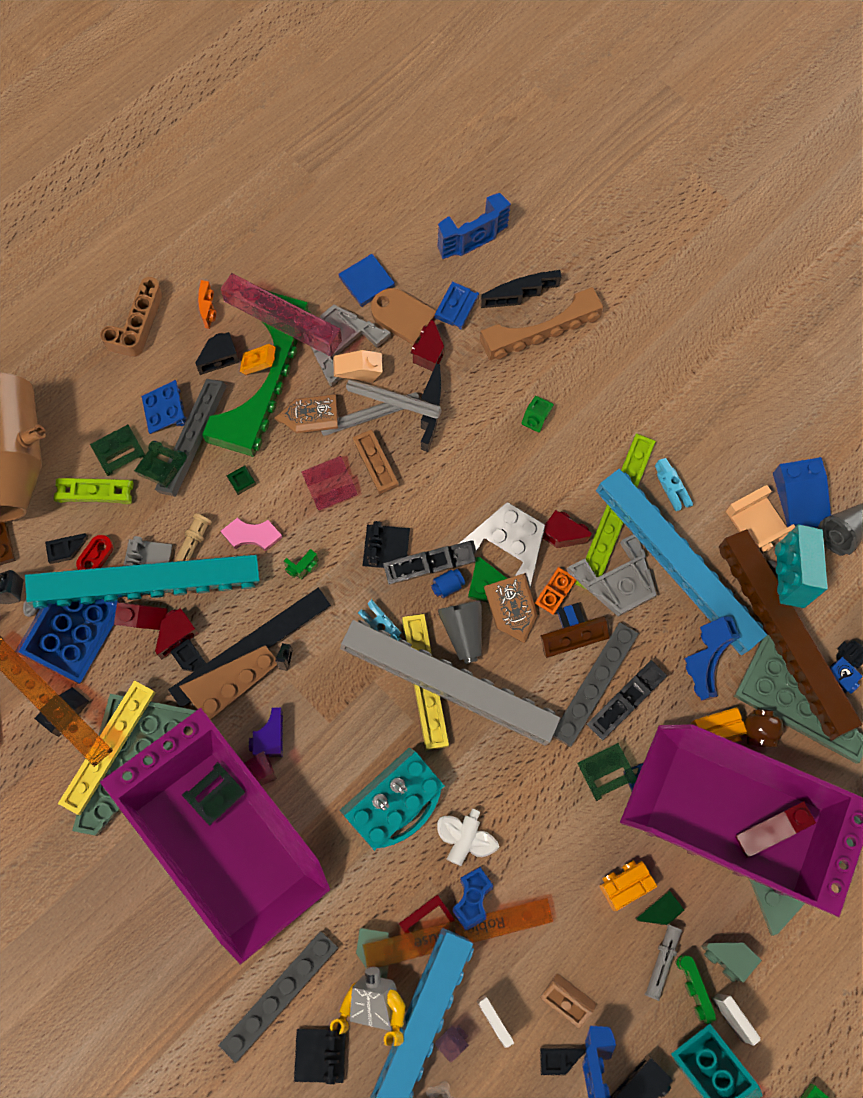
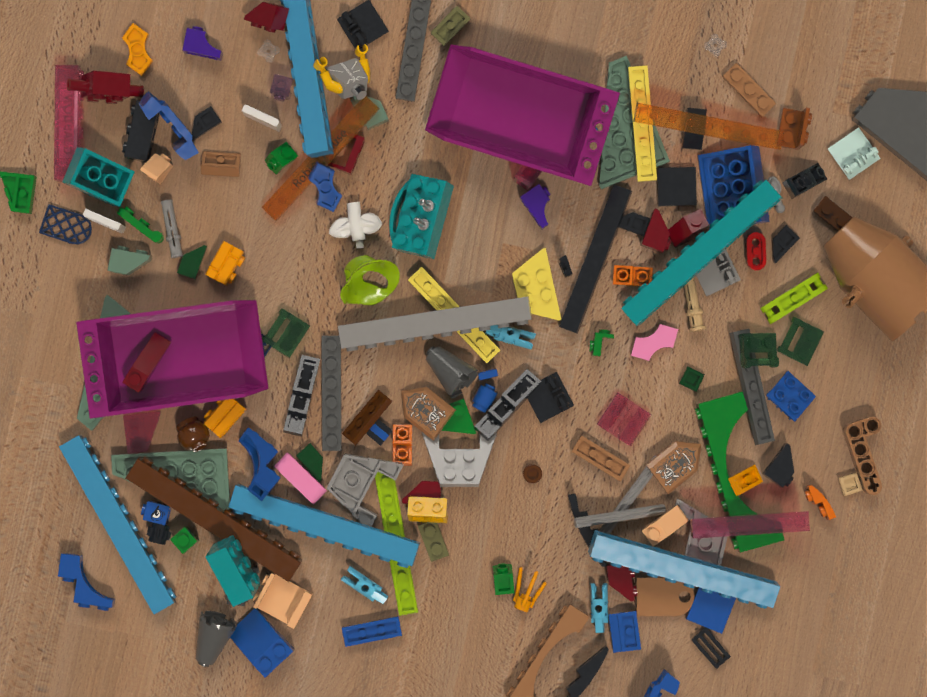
camera: 145 degrees right, 15 degrees up
medium nougat wing [179,645,277,720] -> none
clear green plate [182,762,246,826] -> none
none -> dark blue window [39,204,92,245]
none -> clear pink wing [123,411,161,454]
none -> light nougat slope [140,153,173,185]
none -> green brick [170,526,200,554]
none -> green bracket [265,142,298,175]
none -> bright pink beam [274,452,327,504]
none -> dark green tile [296,443,323,482]
none -> lime piece [340,255,400,305]
none -> blue plate [342,616,402,647]
none -> yellow bracket [407,497,448,523]
none -> olive plate [418,522,449,562]
none -> olive plate [430,6,471,47]
none -> blue tile [478,369,498,381]
none -> light yellow wing [512,248,561,321]
none -> light orange plant [513,567,547,612]
none -> reddish brown tile [523,464,542,483]
none -> dark azure brick [588,530,780,609]
none -> medium azure hinge [591,583,608,633]
none -> orange slope [613,265,653,287]
none -> black tile [657,167,697,207]
none -> black tile [691,627,731,669]
none -> tan tile [838,472,863,496]

